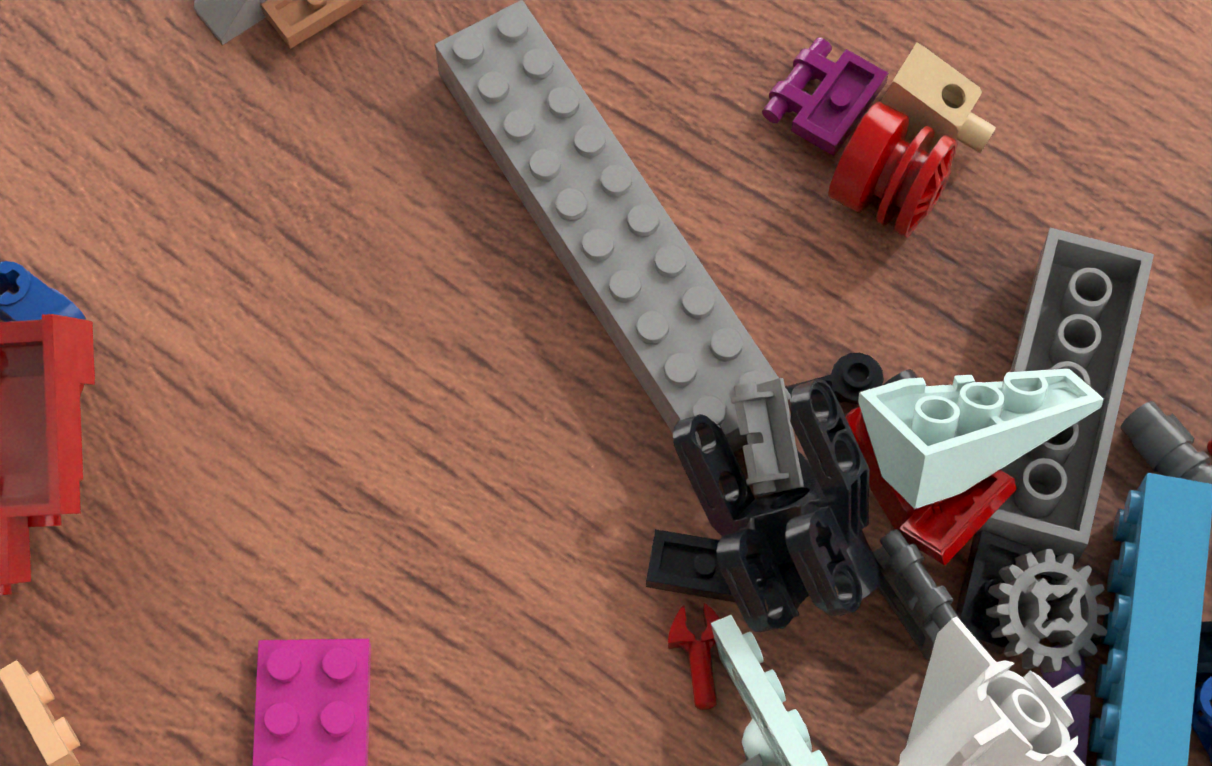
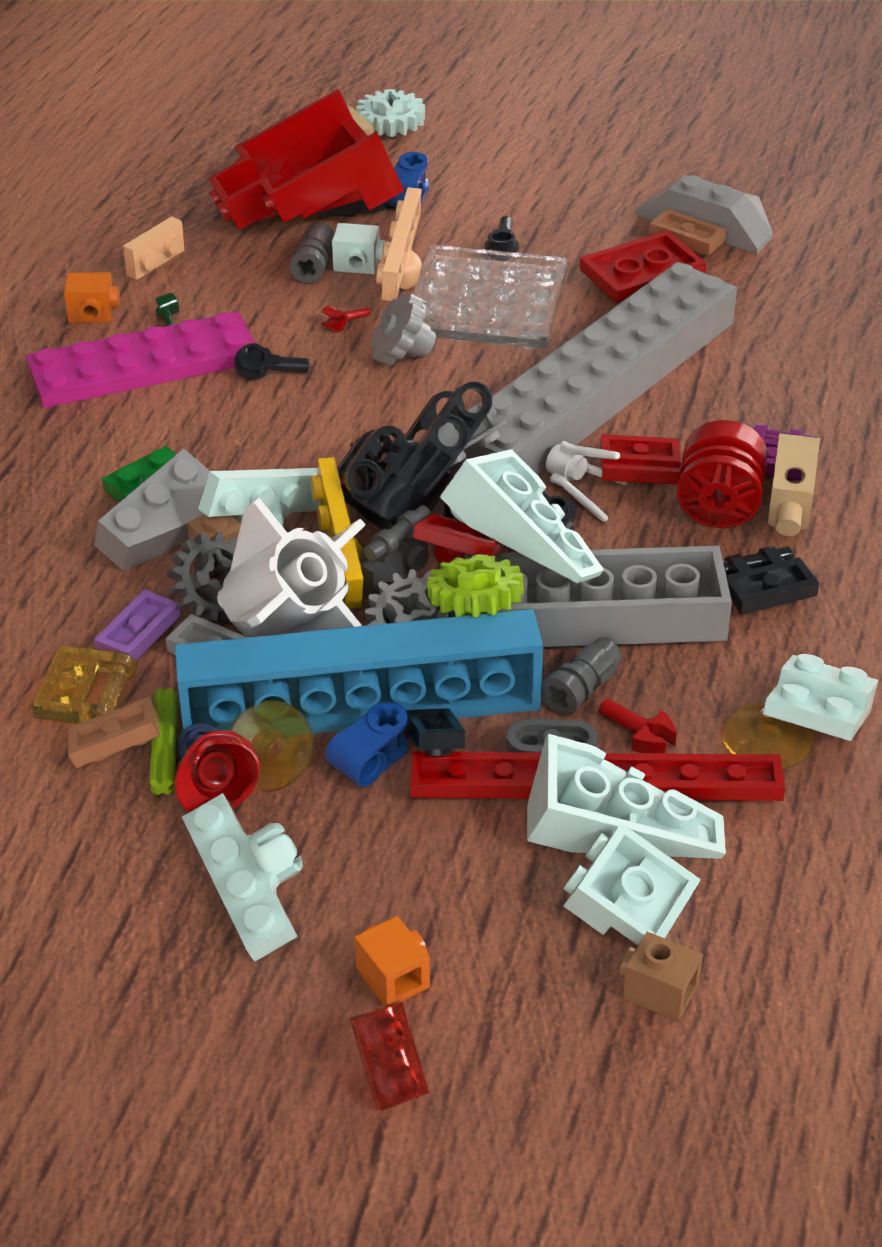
camera: 70 degrees right, 25 degrees down
none -> dark green hand [155,292,179,326]
none -> black plate [234,343,309,380]
none -> dark grey axle [290,222,334,283]
none -> yellow plate [310,457,363,609]
none -> red hand [321,305,371,332]
none -> light aqua brick [332,223,385,274]
none -> light grey plant [370,292,436,366]
none -> light nougat plate [376,187,422,301]
none -> clear plate [413,244,568,349]
none -> lime gear [427,554,524,618]
none -> black plate [485,216,519,260]
none -> white plant [546,441,628,522]
none -> red plate [579,230,707,303]
none -> red plate [599,434,681,485]
none -> black plate [723,546,819,615]

